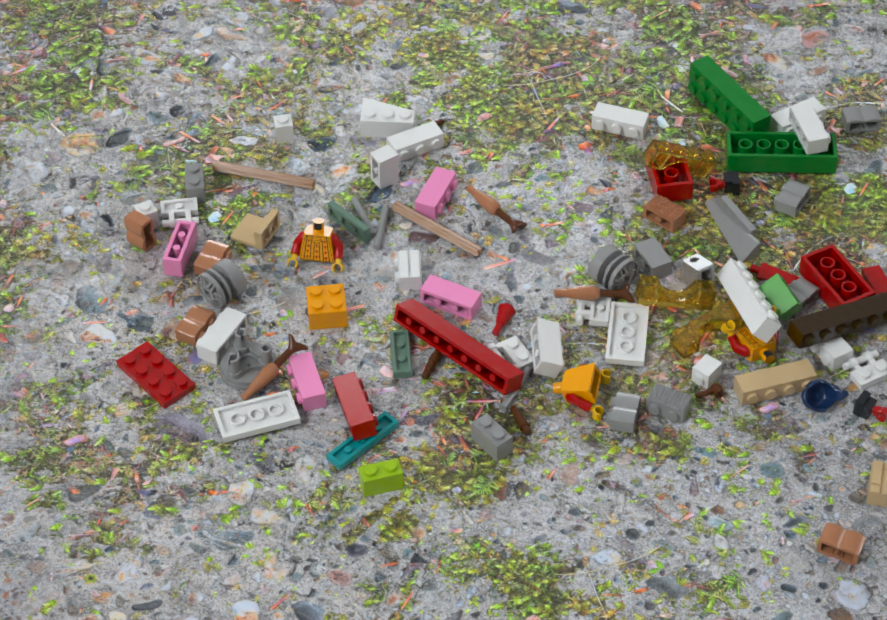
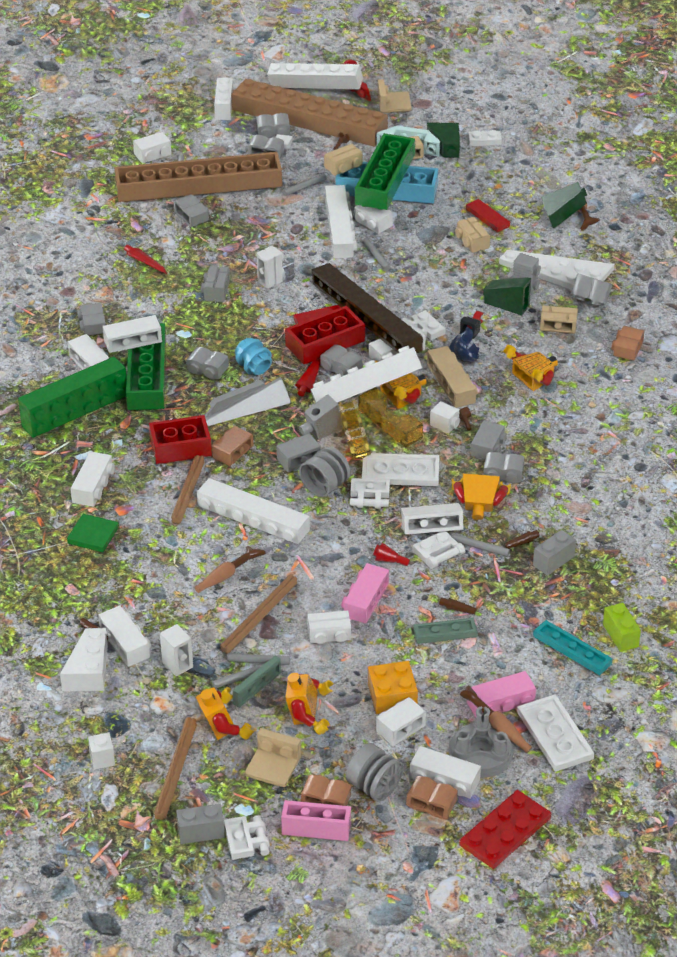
camera: 95 degrees left, 5 degrees down
nougat brick [124,209,156,252] -> none
white brick [133,200,160,228] -> none
brick [332,371,379,441] -> none
red brick [393,298,524,395] -> none
bright pink brick [415,166,458,220] -> none
nougat piece [554,283,635,303] -> none
clear yellow arch [642,139,718,179] -> none
black piece [709,171,740,196] -> none
bright green brick [759,273,803,321] -> none
none -> green tile [67,513,119,552]
none -> medium nougat axle [171,455,204,524]
none -> torso [196,687,255,740]
none -> white brick [197,478,310,544]
none -> medium azure piece [235,338,272,375]
none -> white brick [376,697,426,746]
none -> torso [503,344,558,391]

